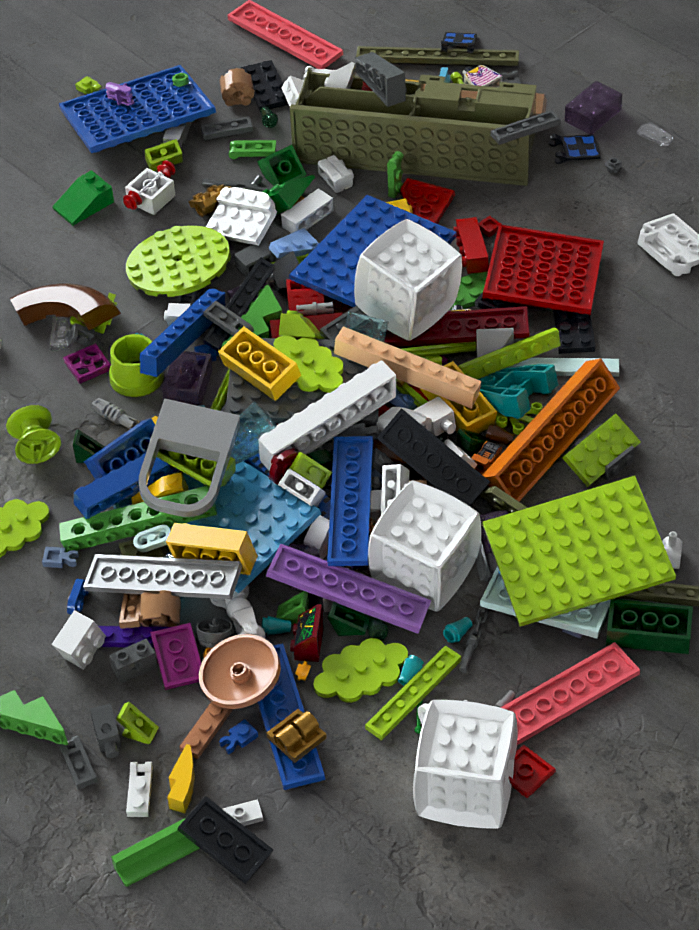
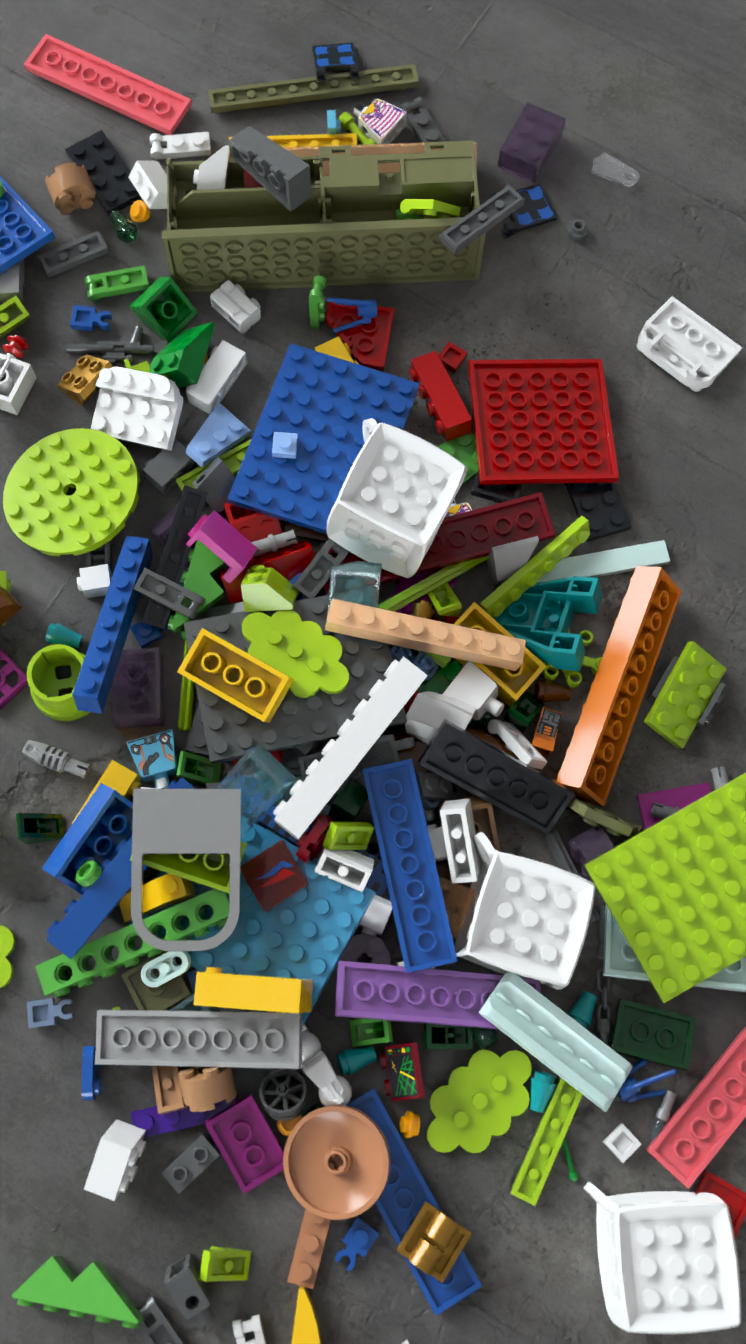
camera: 20 degrees left, 25 degrees up
none -> blue plate [70,305,112,332]
none -> bright green tile [75,860,102,887]
none -> light orange plate [130,200,150,223]
none -> dark pink panel [186,510,258,583]
none -> clear red tile [240,840,309,912]
none -> light blue plate [272,432,298,459]
none -> blue plant [327,297,377,333]
none -> lime plate [400,199,461,219]
none -> light aqua plate [479,971,633,1112]
none -> dark green plate [610,999,696,1071]
none -> blue plant [617,1060,677,1103]

